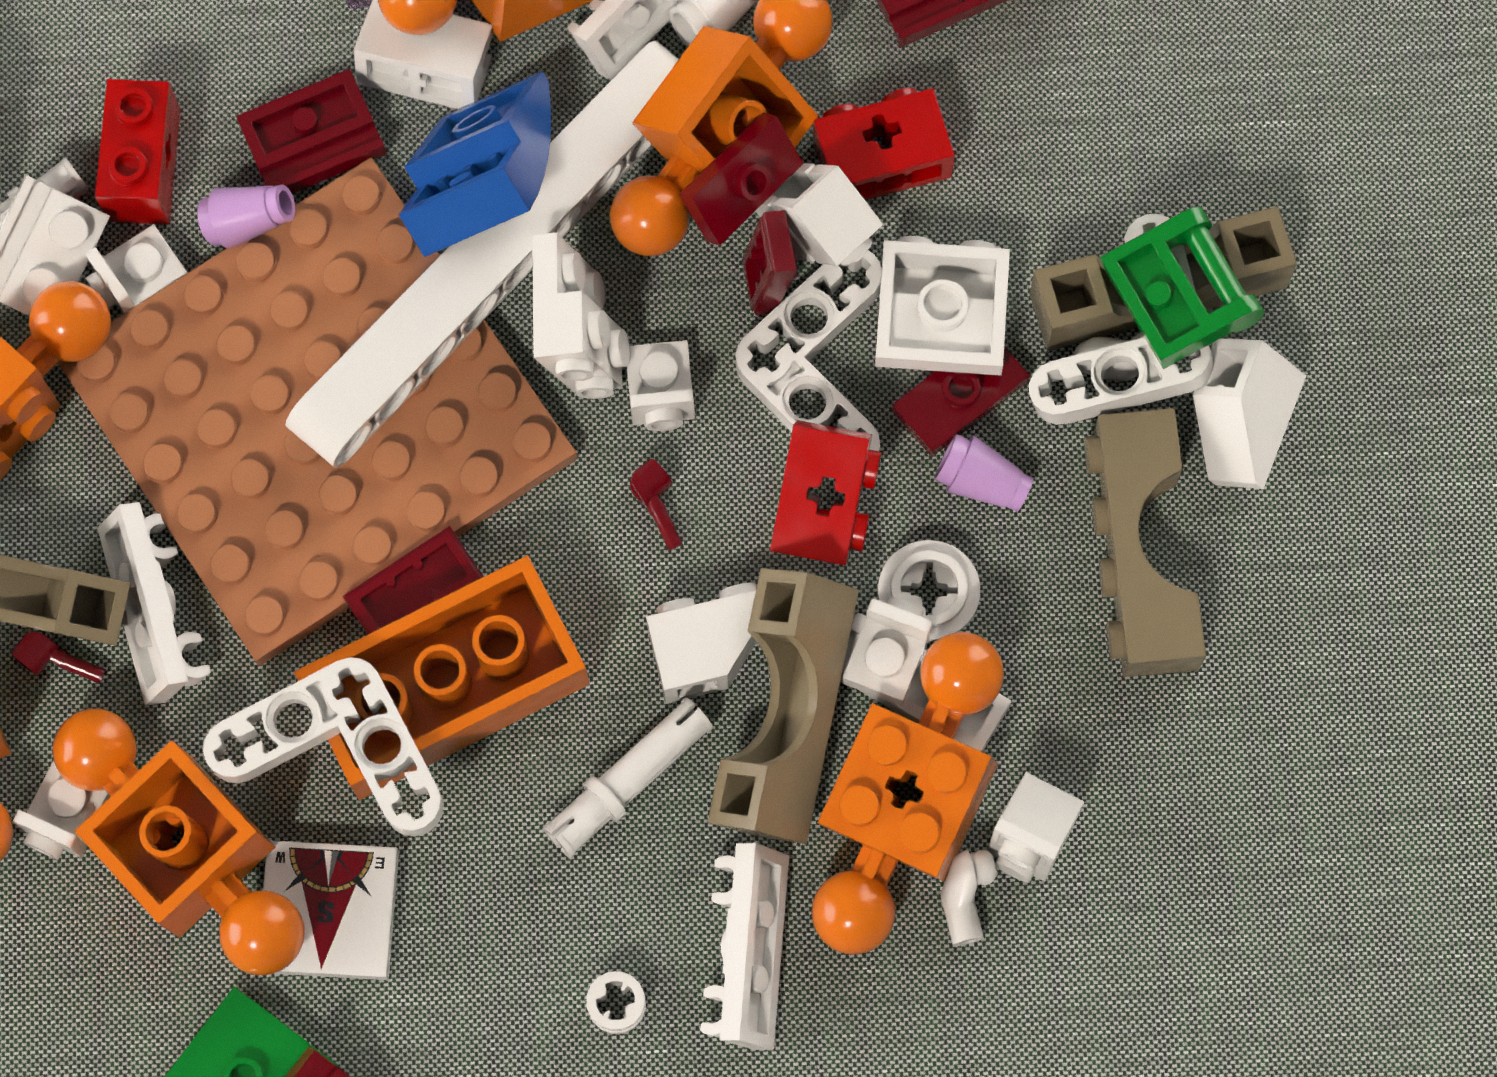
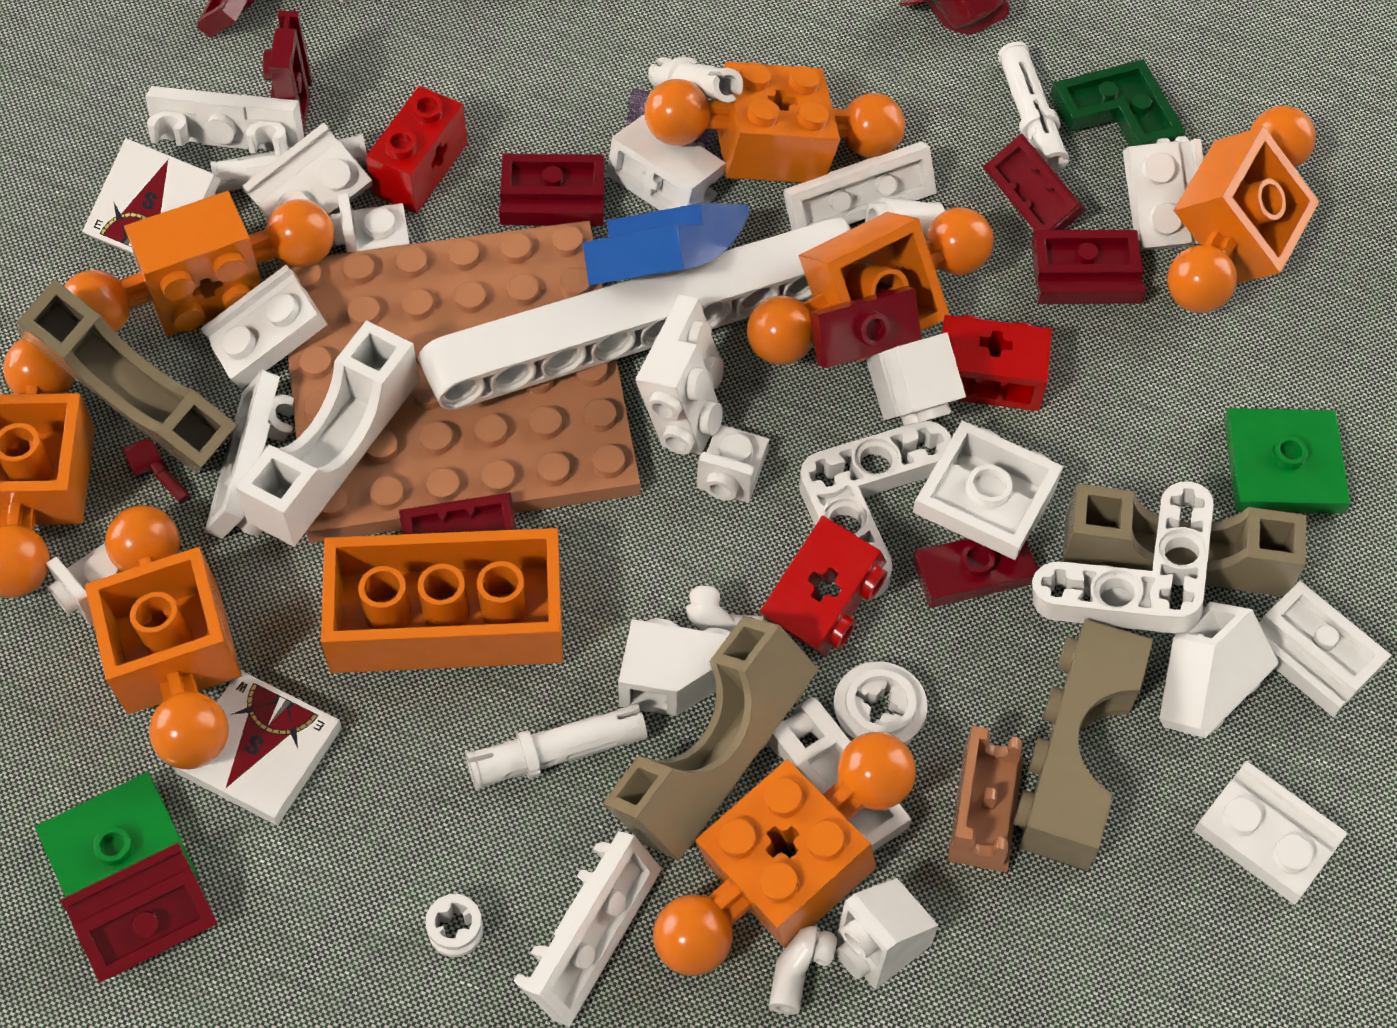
camera: 20 degrees right, 15 degrees down
lavender cone [197,185,296,249] -> none
white beam [203,658,444,836] -> none
dark red hand [630,459,683,551] -> none
dark red plate [742,210,797,315] -> none
white bracket [842,597,932,706] -> none
lavender cone [934,434,1034,512] -> none
green plate [1100,206,1265,369] -> none
none -> white plate [201,265,328,389]
none -> white arch [235,320,420,547]
none -> white arm [686,586,763,632]
none -> nougat hinge [947,726,1024,873]
none -> white plate [1193,761,1348,905]
none -> green plate [1224,408,1351,514]
none -> white plate [1259,581,1392,718]

